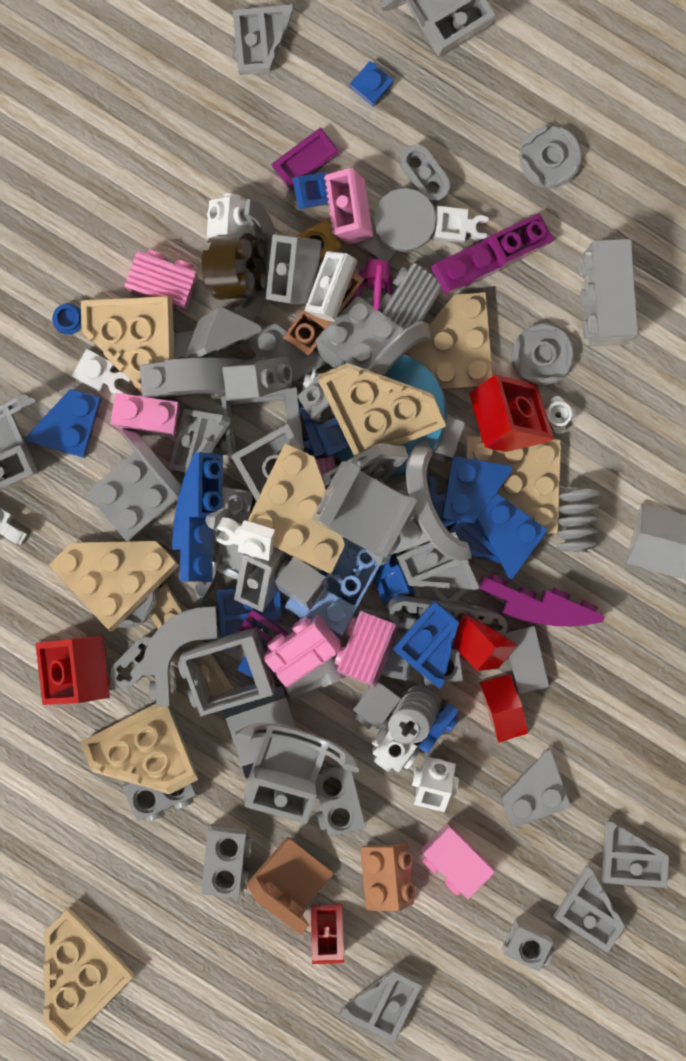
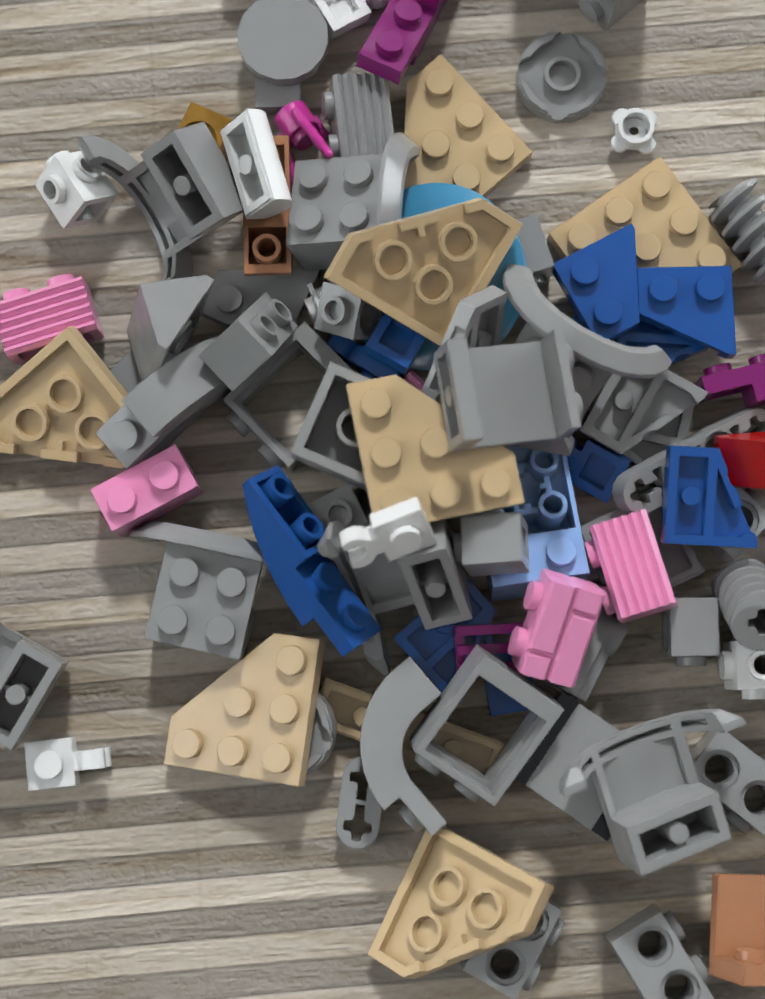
camera: 30 degrees left, 5 degrees down
blue wing [25,389,102,458] -> none
red slope [35,635,110,705] -> none
white plate [72,349,131,395] -> none
light grey wing [168,409,232,473] -> none
dark brown brick [201,233,268,300] -> none
magenta tile [271,127,339,191] -> none
blue plate [292,172,329,210] -> none
bright pink brick [324,168,373,245] -> none
red slope [469,374,554,452] -> none

